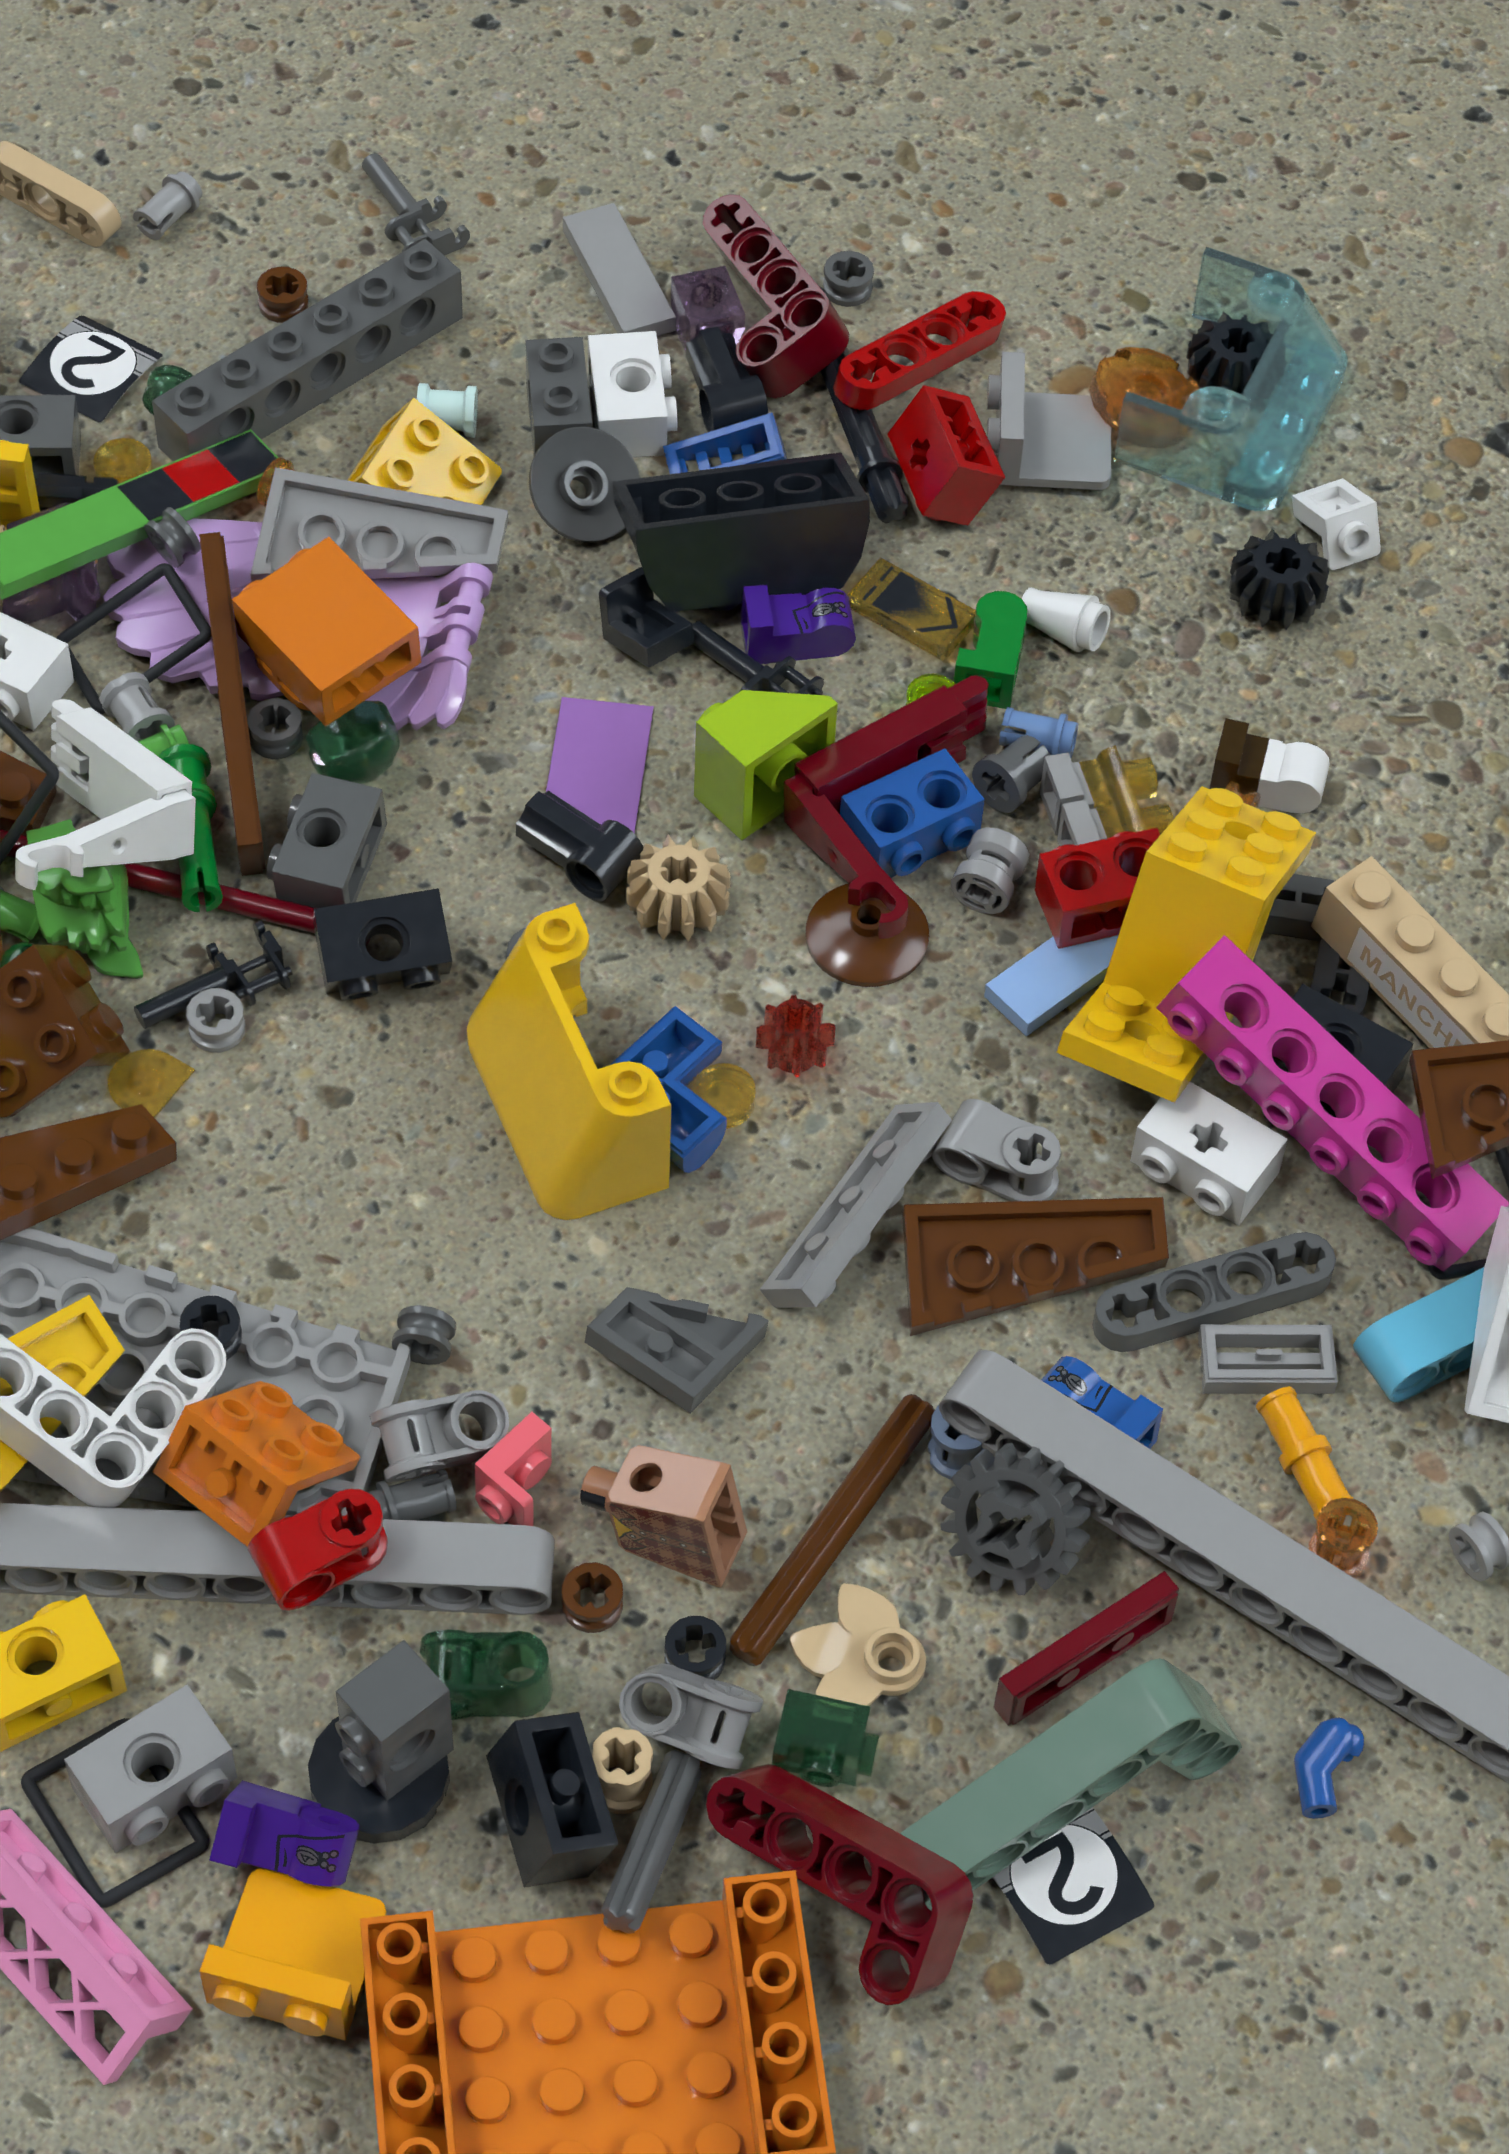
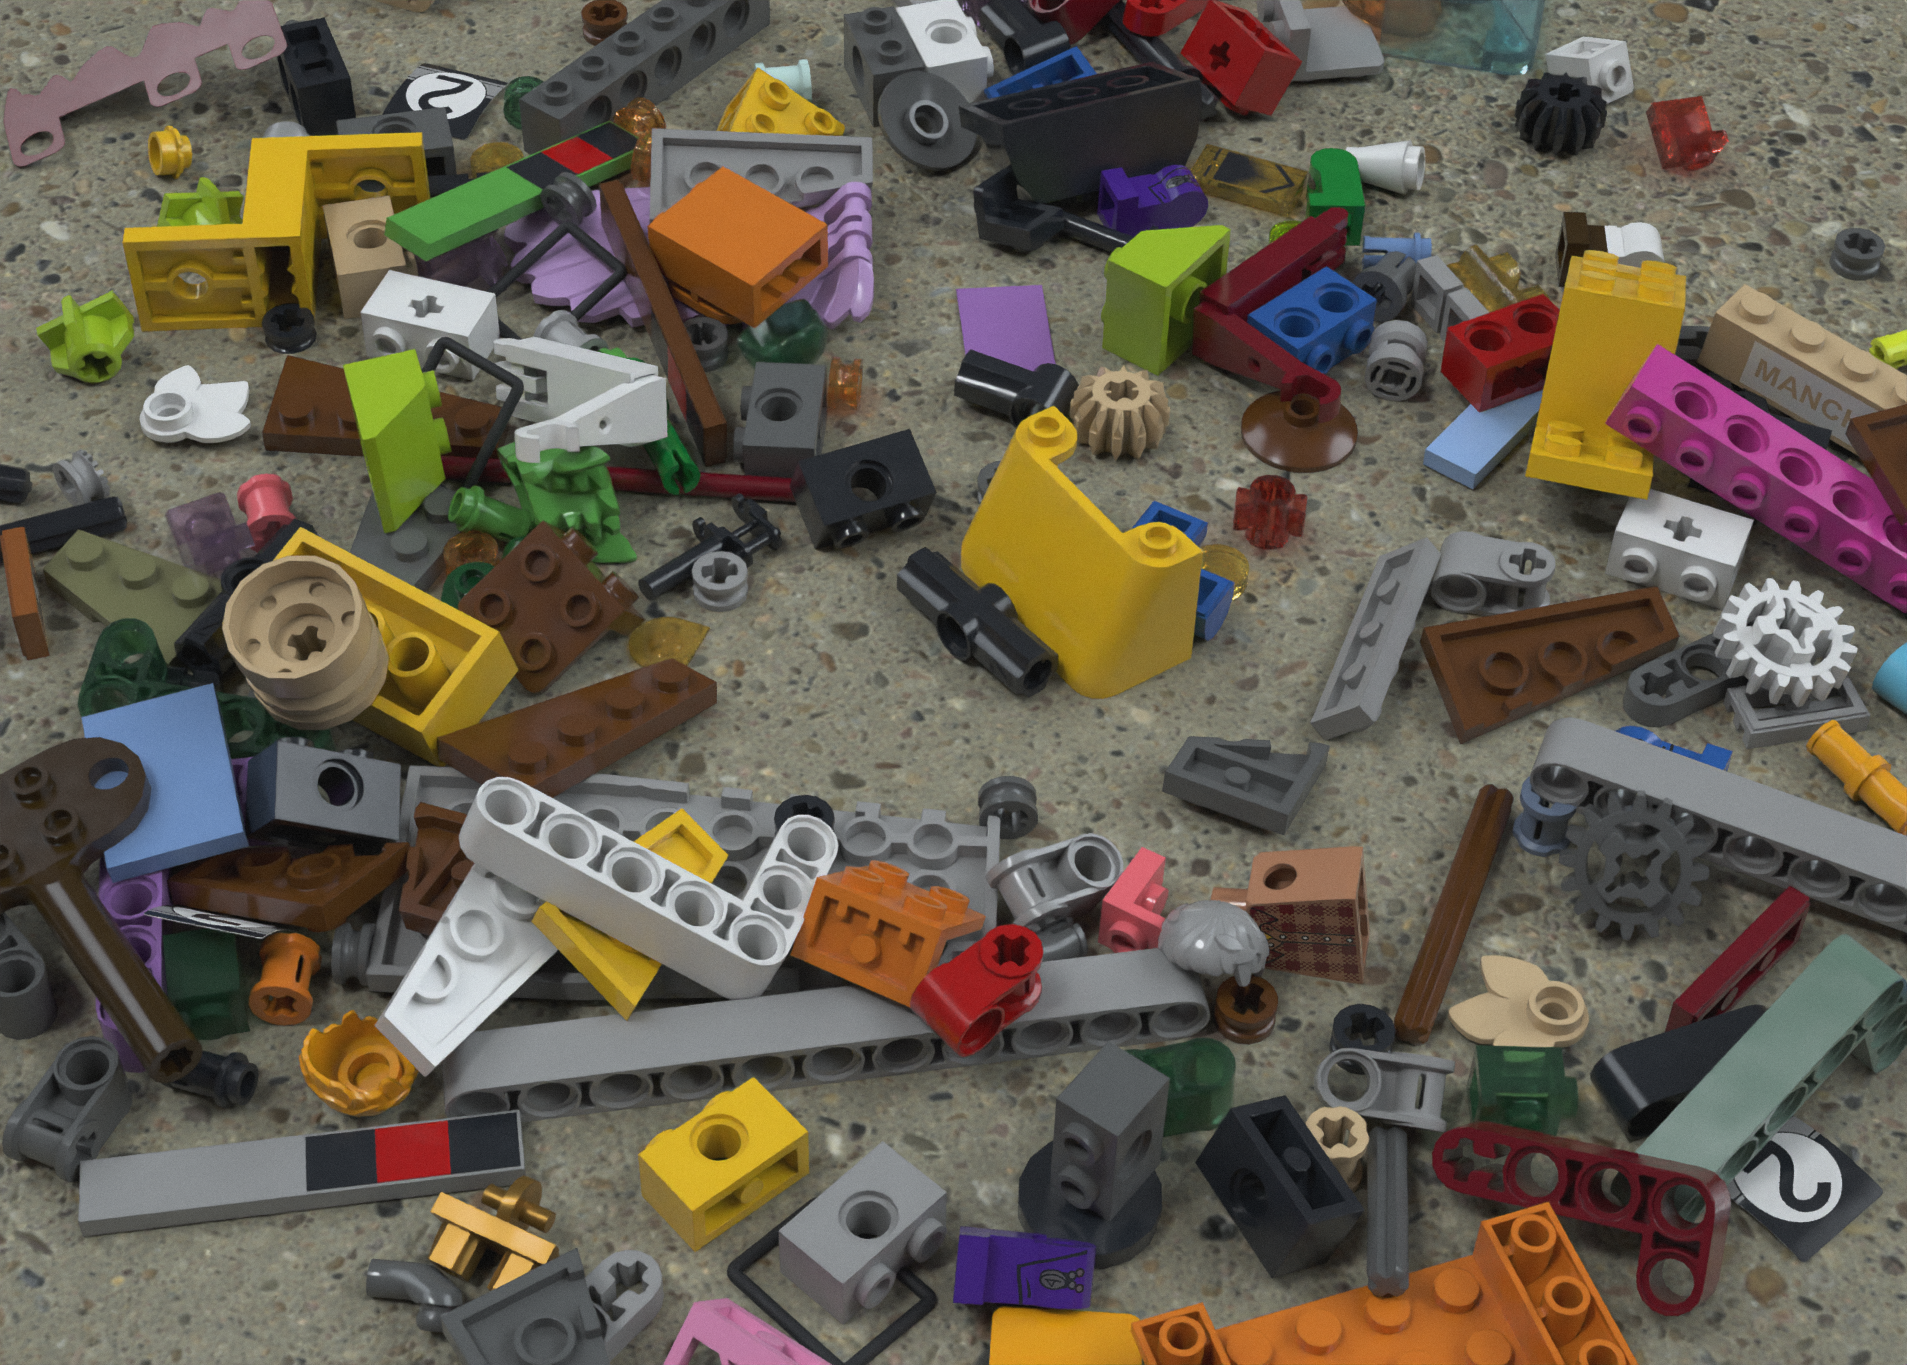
camera: 10 degrees left, 10 degrees down
none -> clear orange bush [613,97,666,147]
none -> clear orange bush [828,357,863,411]
none -> black piece [897,547,1058,698]
none -> light grey hair [1158,900,1269,986]
none -> black beam [1590,1004,1768,1139]
none -> clear red bracket [1646,96,1729,171]
none -> white gear [1713,578,1858,707]

